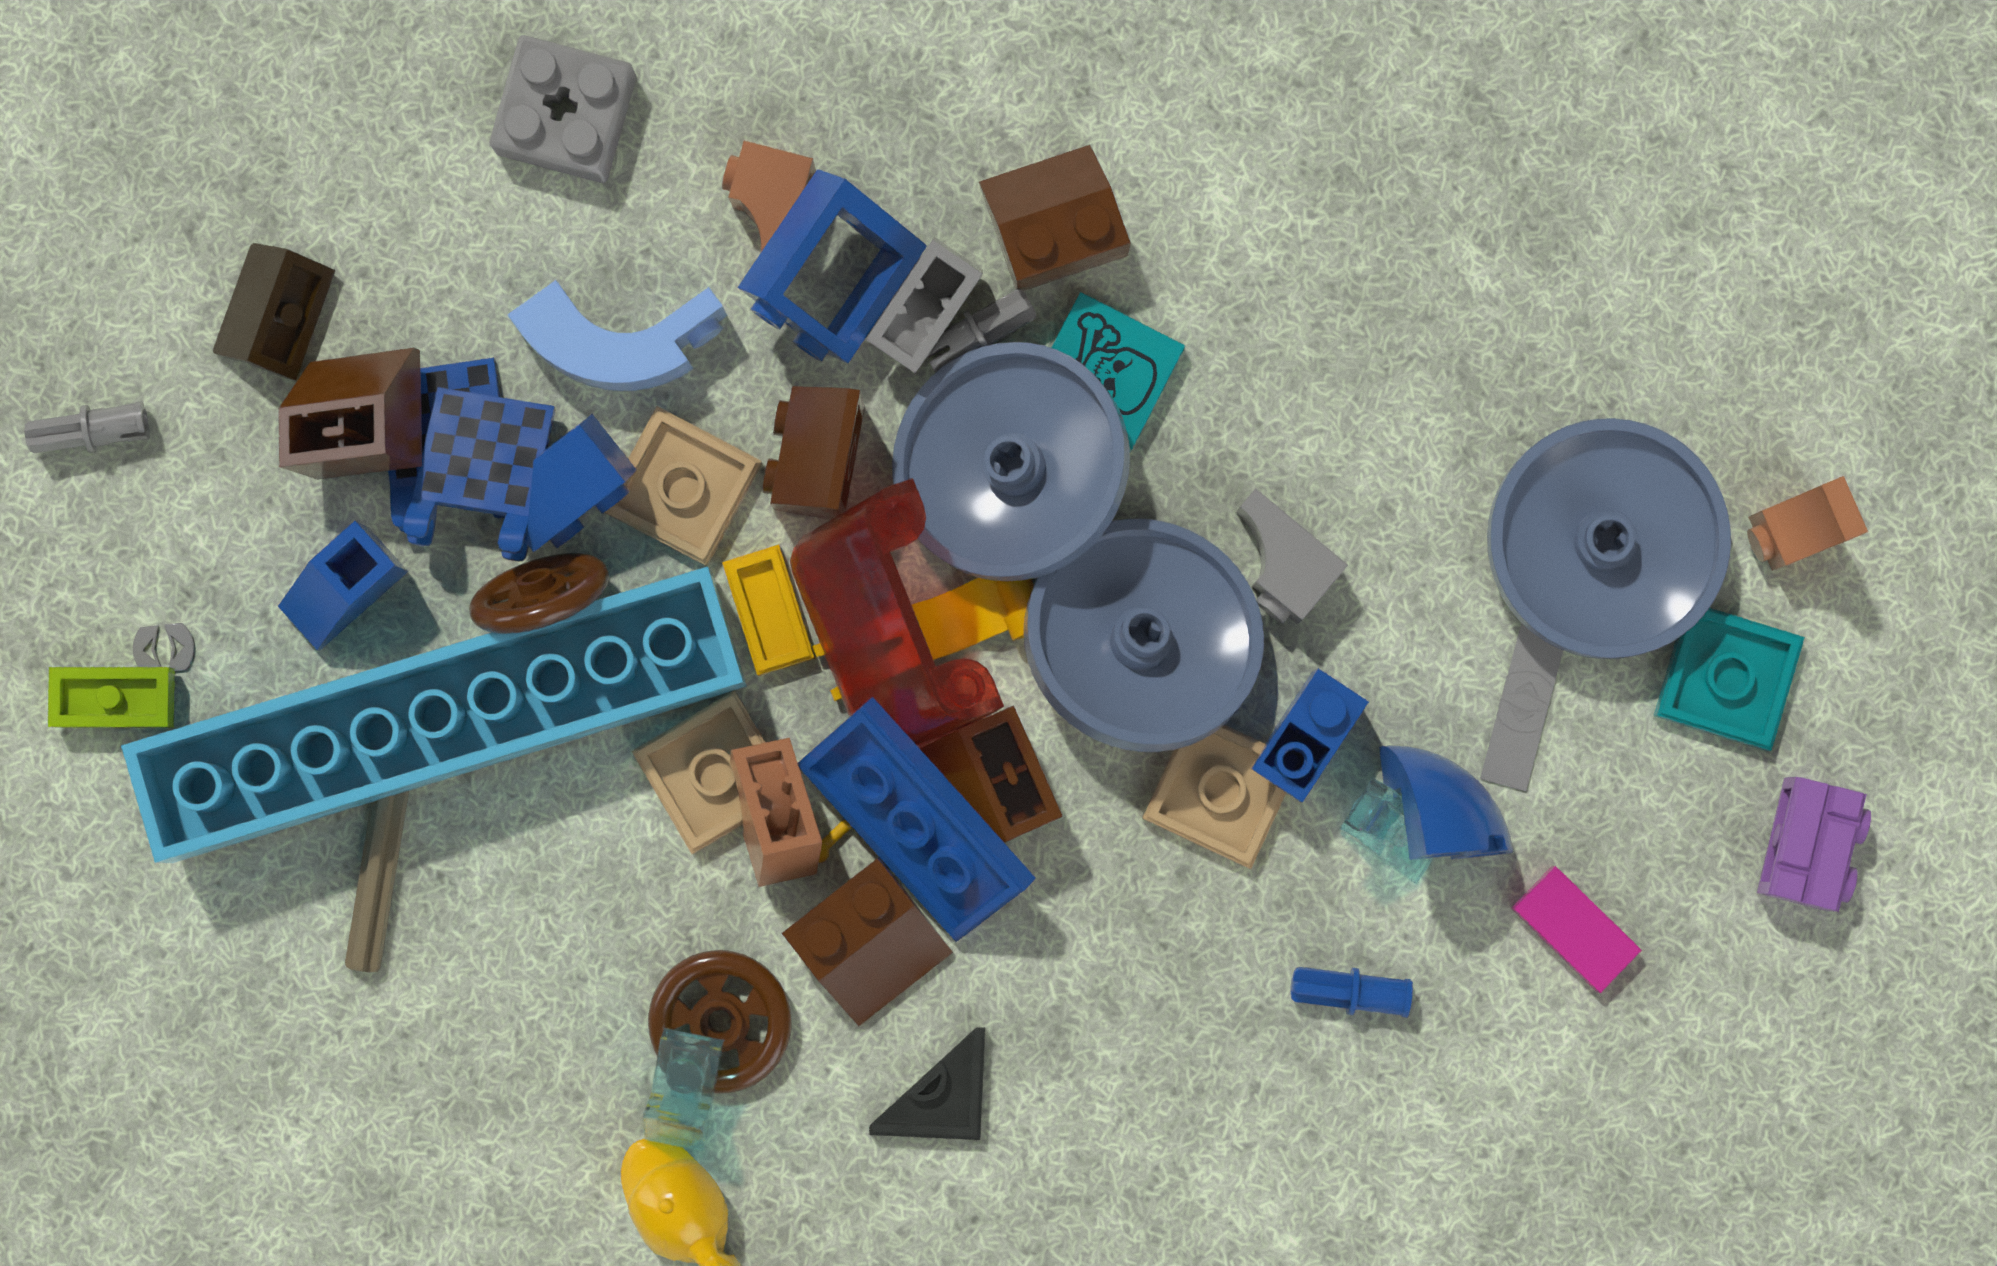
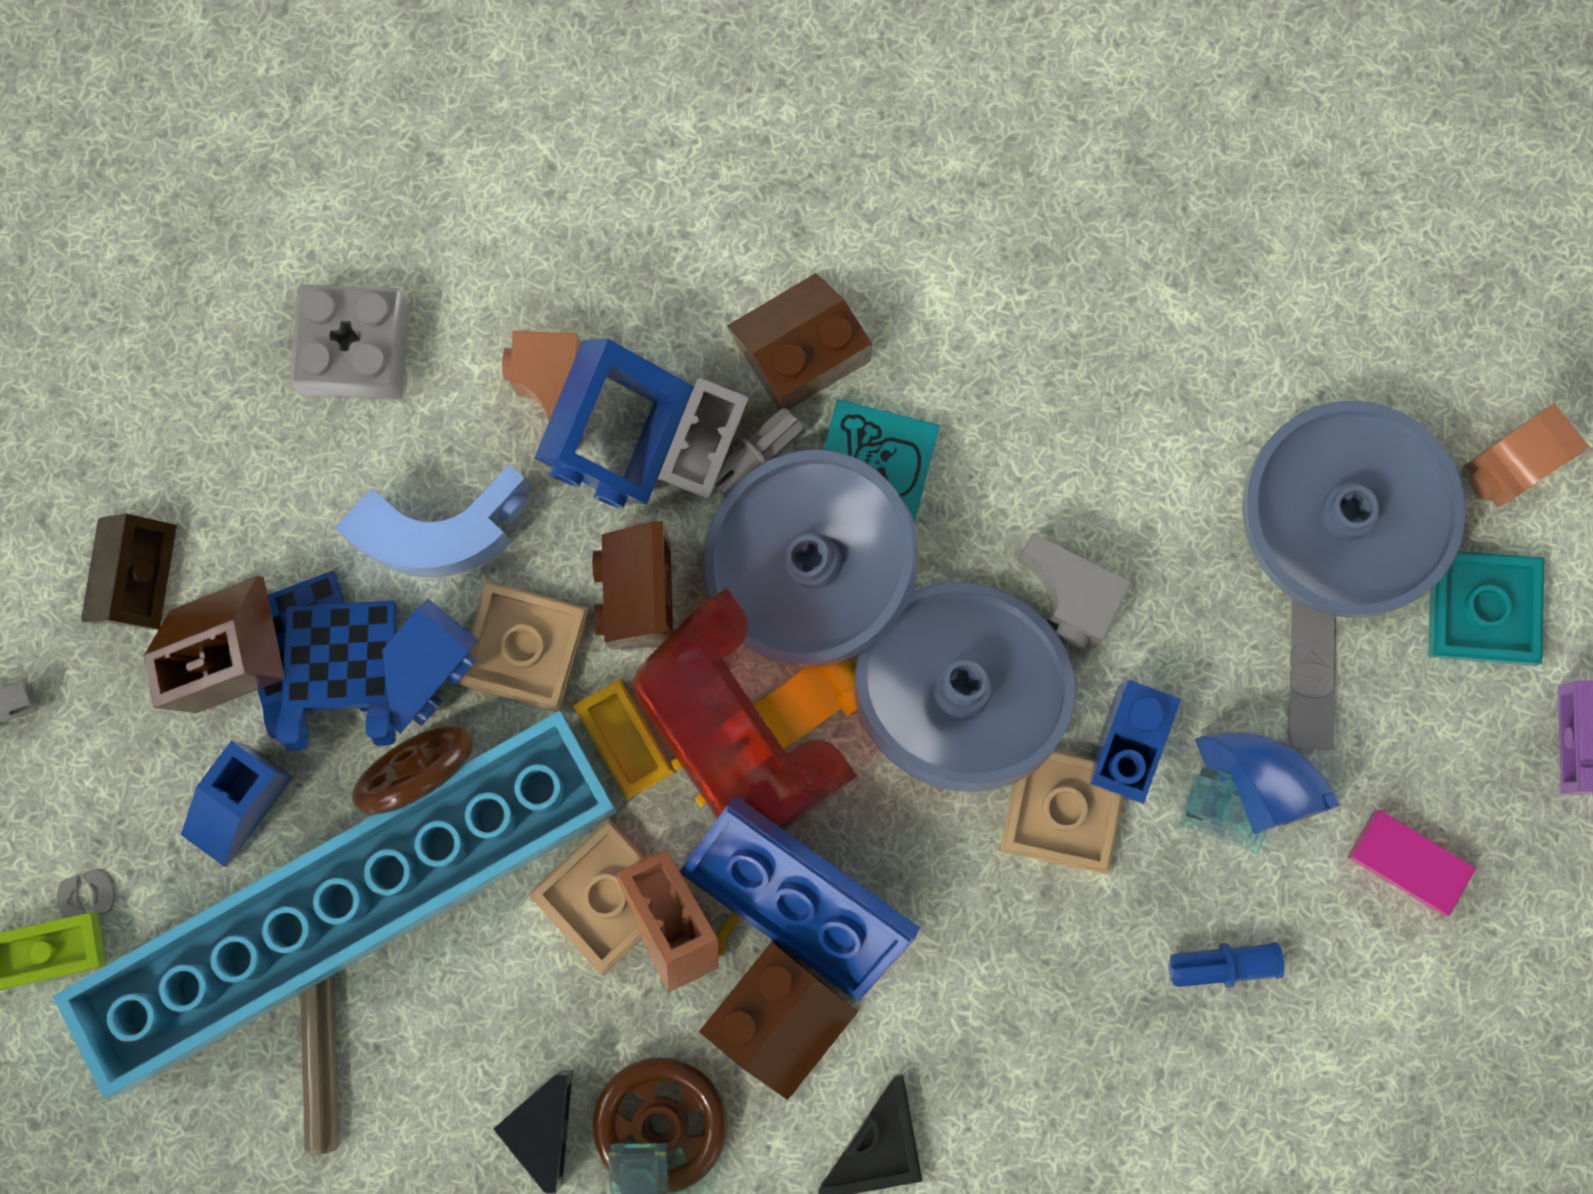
camera: 10 degrees left, 5 degrees down
reddish brown slope [920,705,1063,843] -> none
none -> black slope [493,1070,573,1194]

